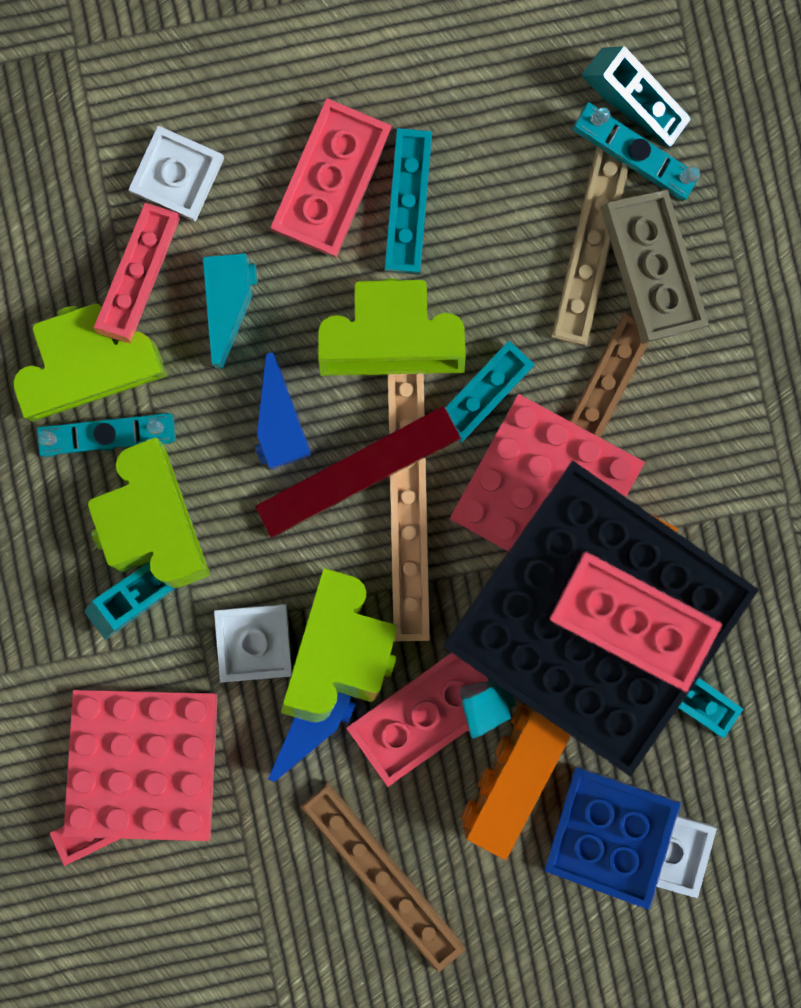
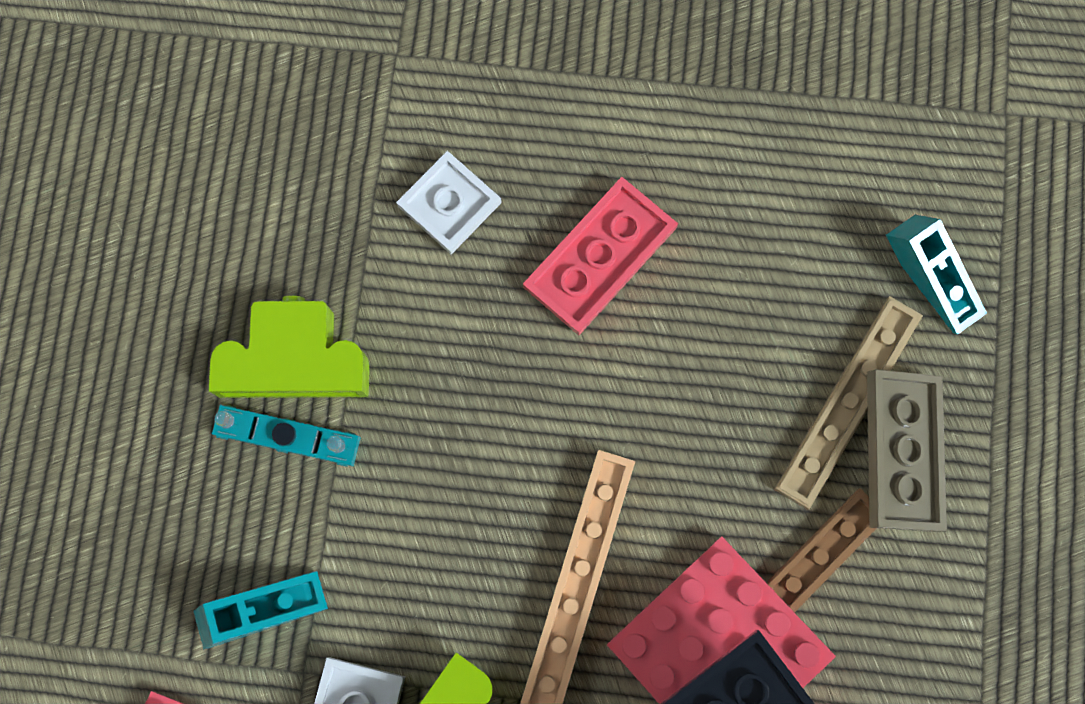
camera: 25 degrees right, 10 degrees down
lime brick [88,437,211,588] -> none
coral plate [94,203,180,344] -> none
teal slope [203,253,258,369] -> none
blue slope [254,352,312,470] -> none
dark red tile [255,406,462,538] -> none
lime brick [318,278,466,376] -> none
teal plate [385,128,432,275] -> none
teal plate [446,340,535,443] -> none
teal piece [571,102,700,202] -> none

